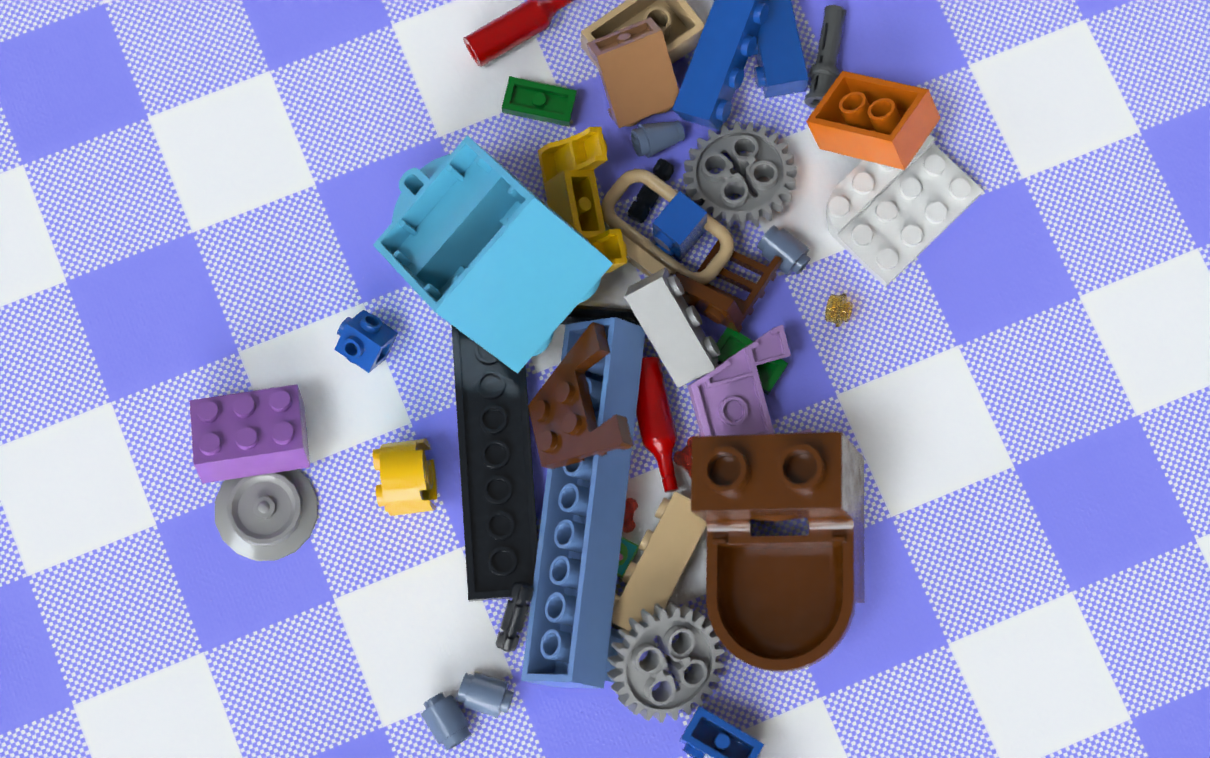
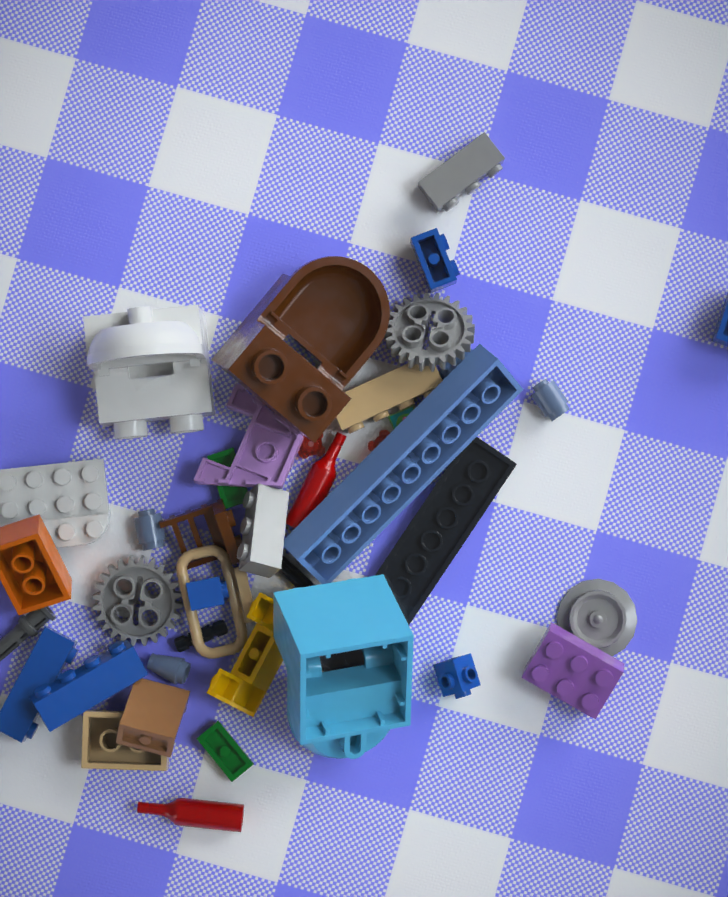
camera: 140 degrees left, 10 degrees up
yellow brick [372,438,437,516] -> none
sand blue brick [421,692,472,751] -> none
black axle [496,581,534,652] -> none
reddish brown wing [528,322,633,469] -> none
clear yellow plate [825,293,853,327] -> none
none -> white piece [83,304,215,440]

